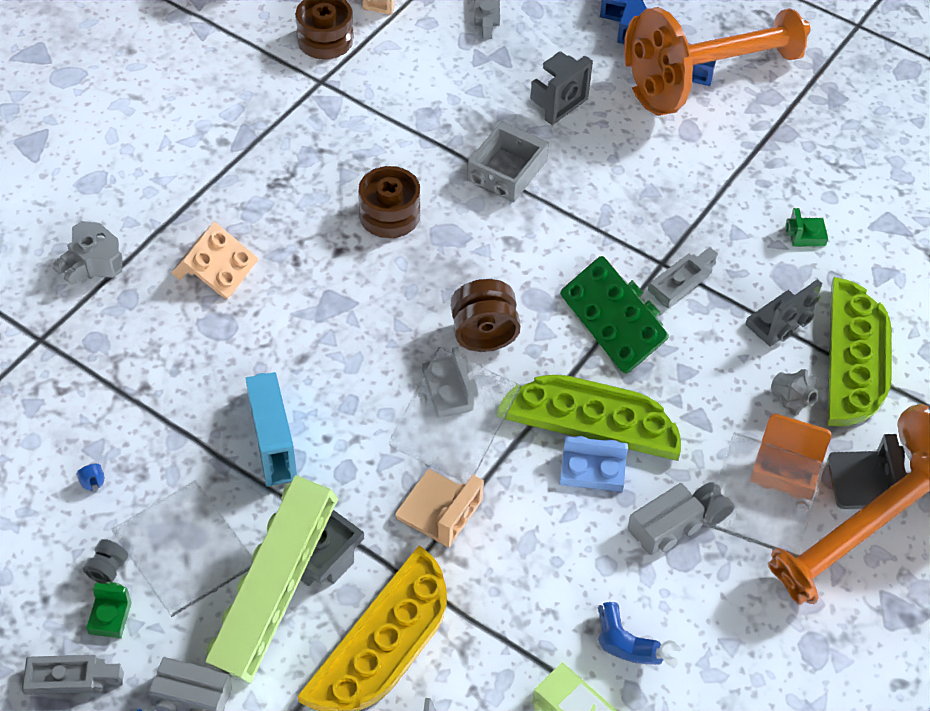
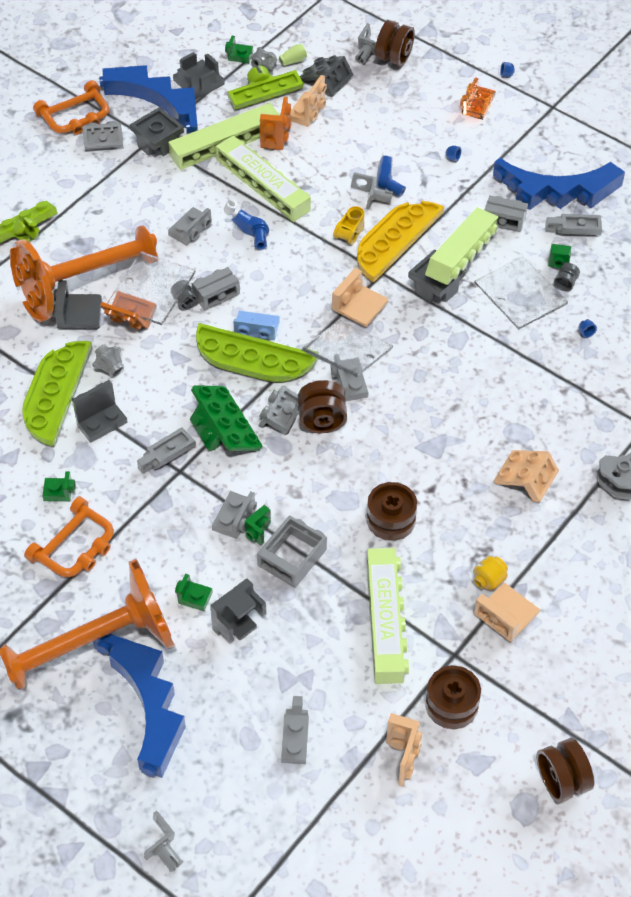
camera: 175 degrees left, 0 degrees up
medium azure slope [245,372,297,487] -> none
none -> orange bar [24,496,114,577]
none -> light grey bracket [168,207,212,246]
none -> green bracket [175,573,213,611]
none -> light grey bracket [212,491,257,539]
none -> green bracket [245,505,271,546]
none -> light grey bracket [259,385,299,434]
none -> yellow piece [333,206,365,245]
none -> yellowish green brick [367,548,409,684]
none -> yellow head [473,556,508,590]
none -> light nougat bracket [474,583,540,642]

